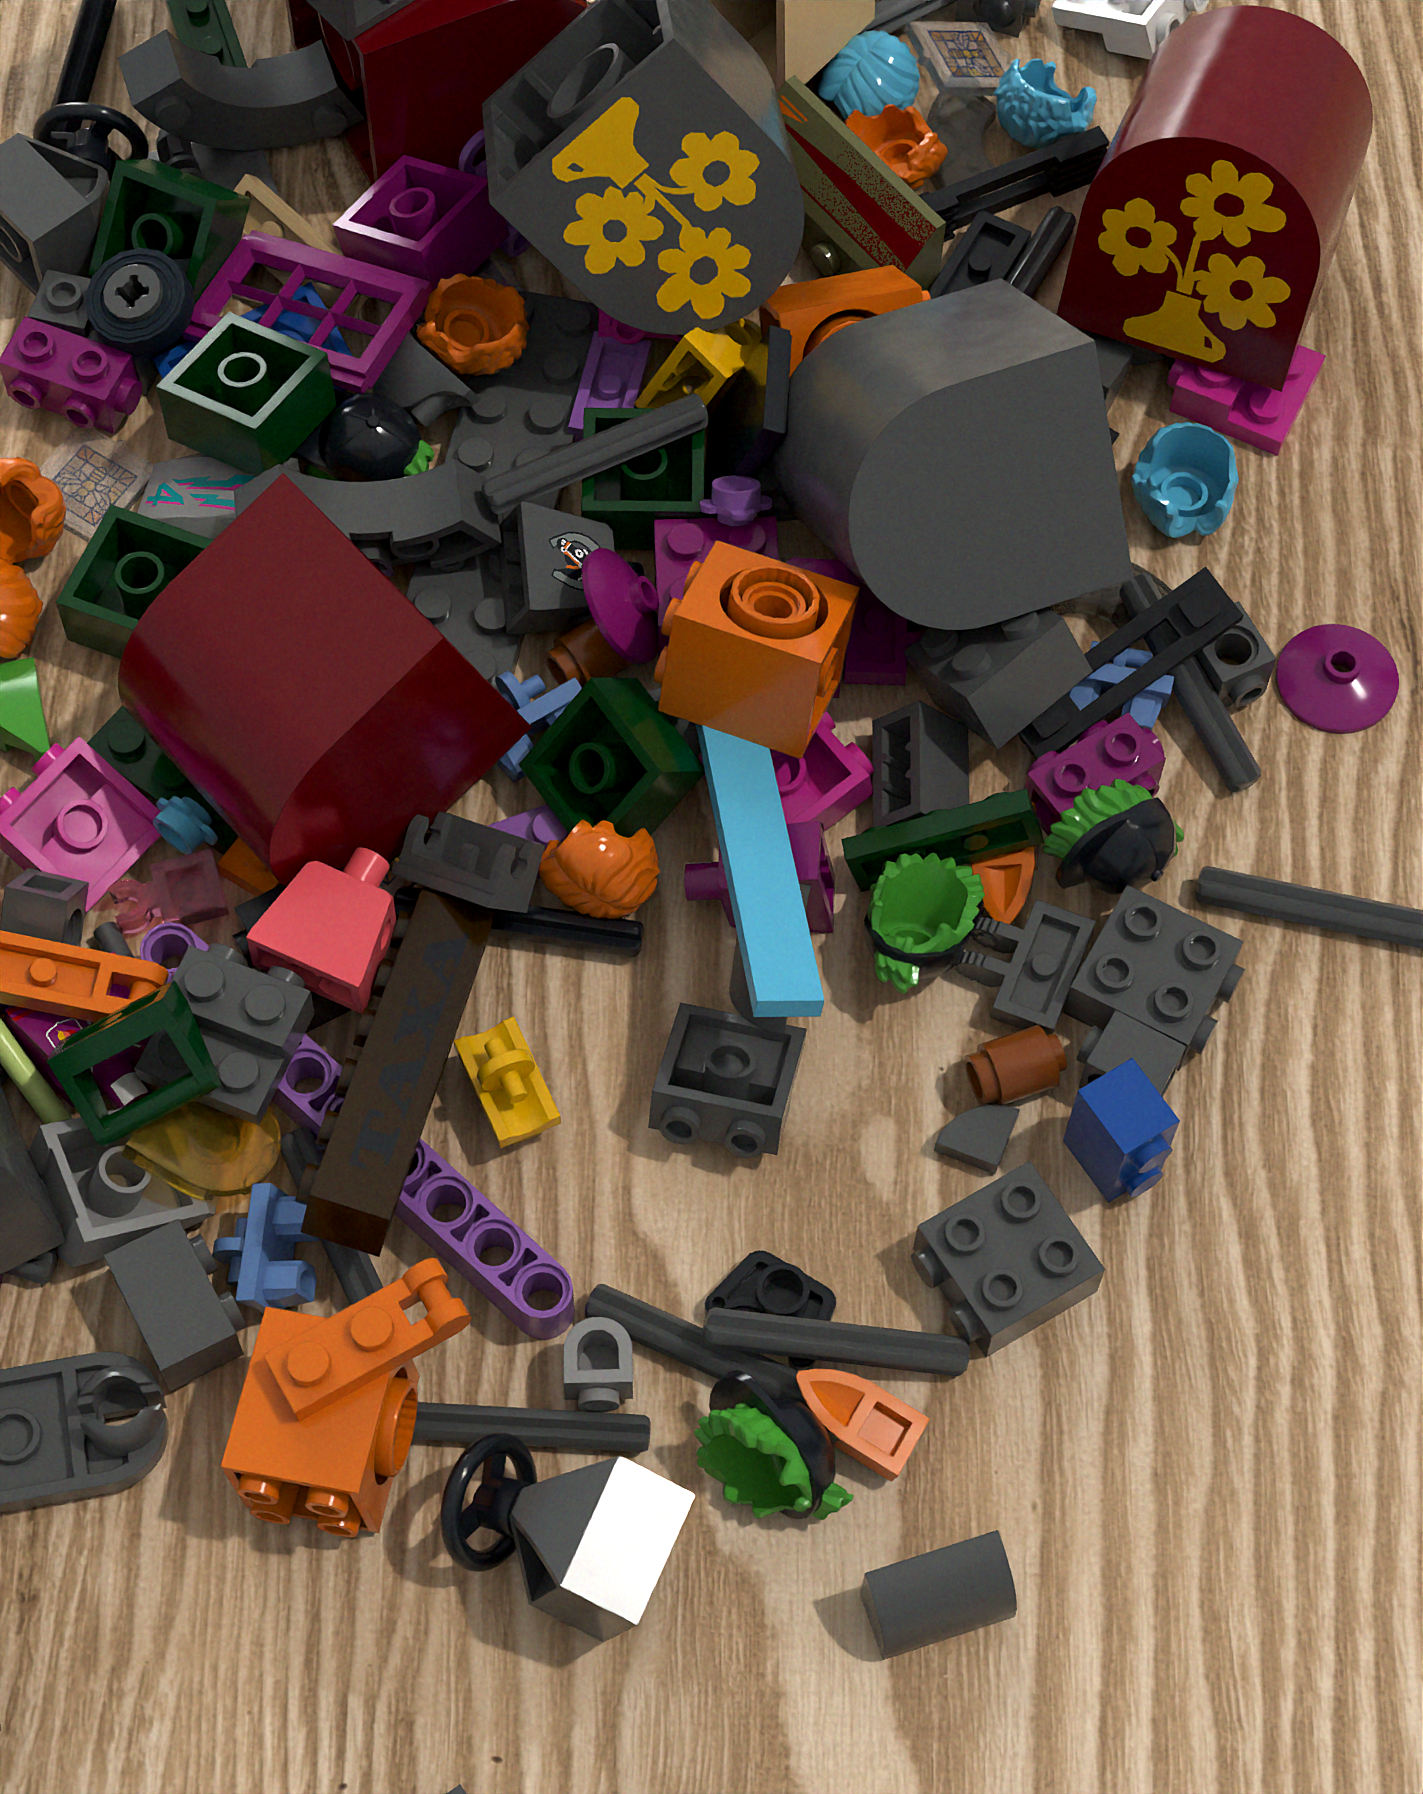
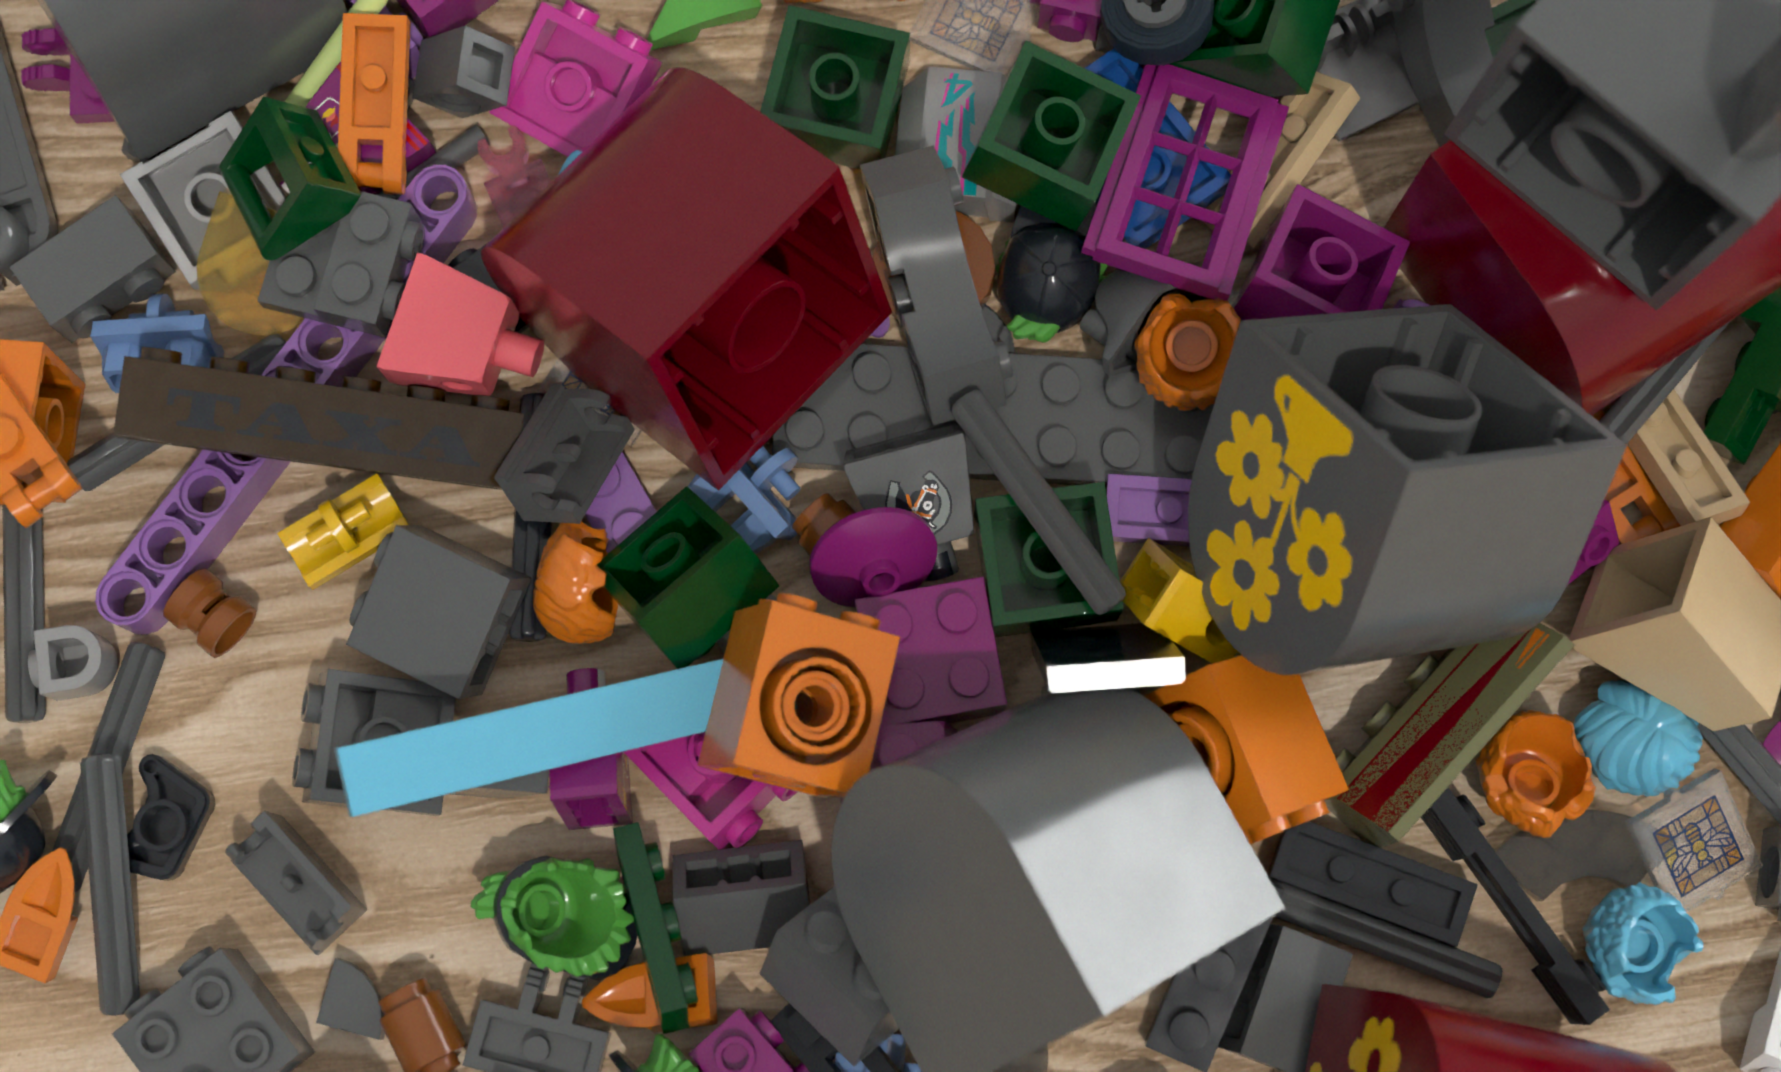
camera: 85 degrees right, 15 degrees up
medium lavender plate [700,475,772,526] -> none
none -> dark orange wheel [163,568,257,658]
none -> dark grey hinge [225,811,368,955]
none -> dark grey brick [346,525,532,699]

